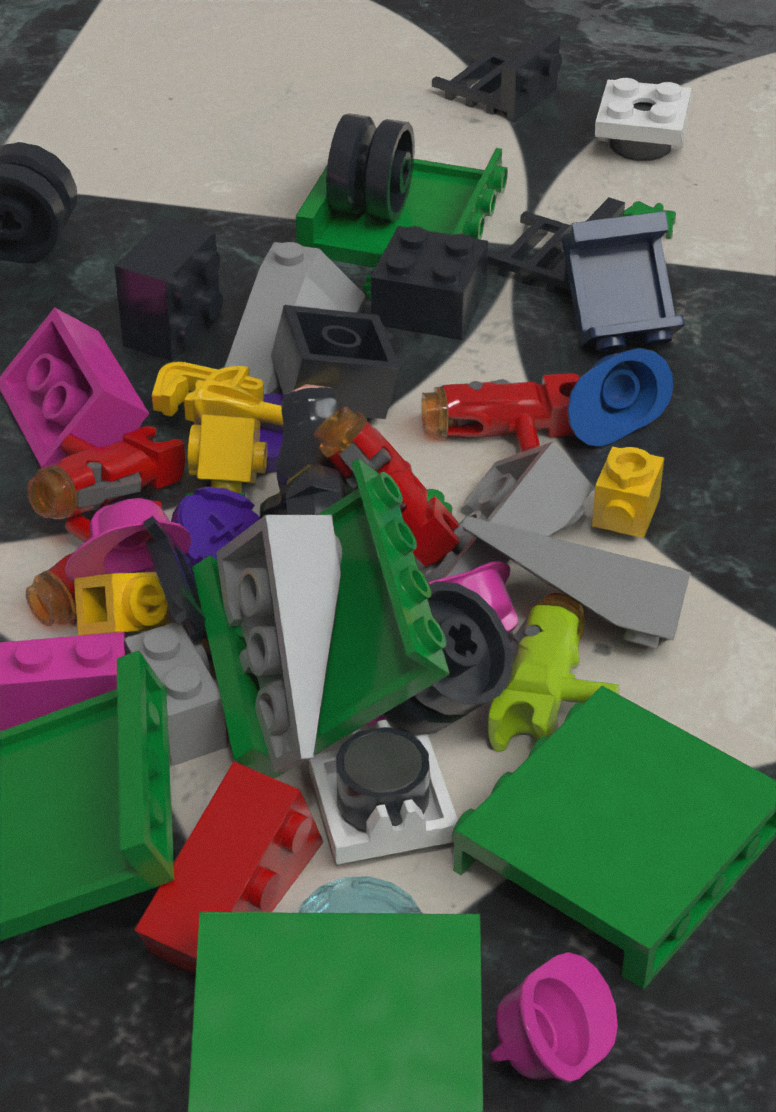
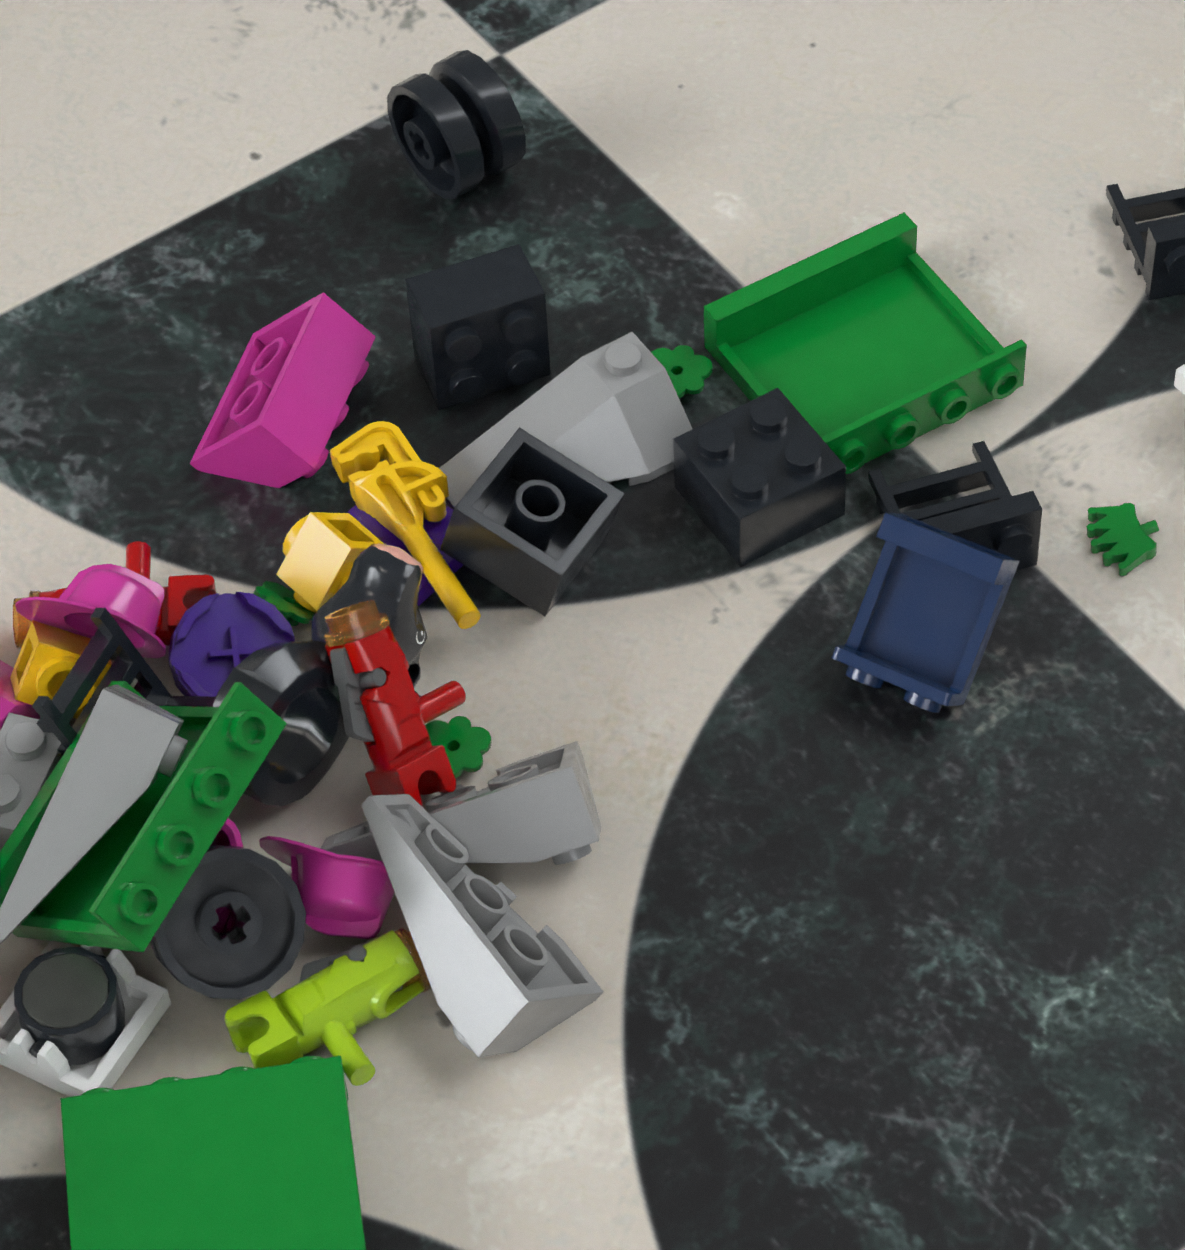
camera: 45 degrees right, 10 degrees up
red piece [27,426,185,520] -> none
black wheel [326,113,415,222] -> none
red piece [421,373,580,453] -> none
blue piece [567,348,673,447] -> none
yellow brick [592,446,664,538] -> none

